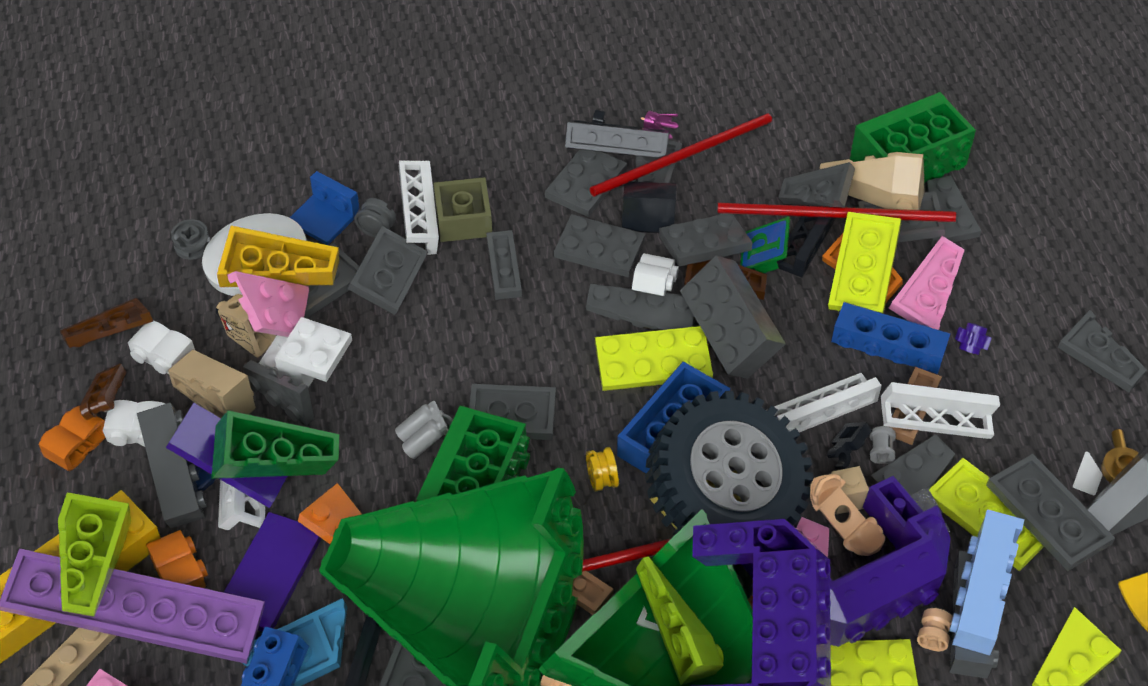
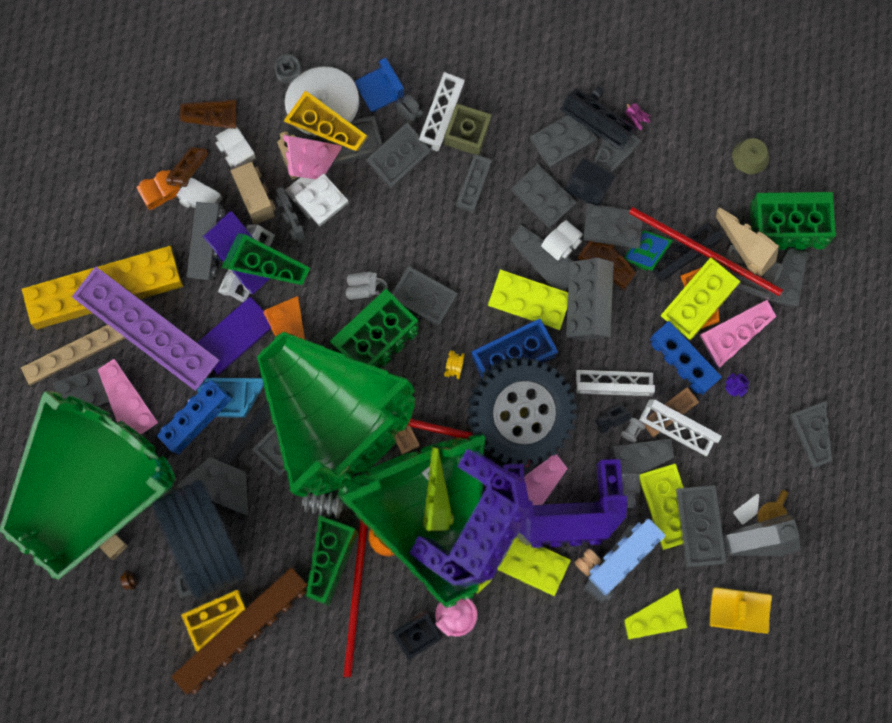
camera: 25 degrees right, 25 degrees up
lime wedge [58,492,131,617] -> none
orange brick [146,530,208,588] -> none
red piece [590,113,772,197] -> none
dark grey wing [778,162,855,208] -> none
light nougat piece [810,474,885,556] -> none
tan brick [831,466,869,514] -> none
none -> olive cone [732,138,769,174]

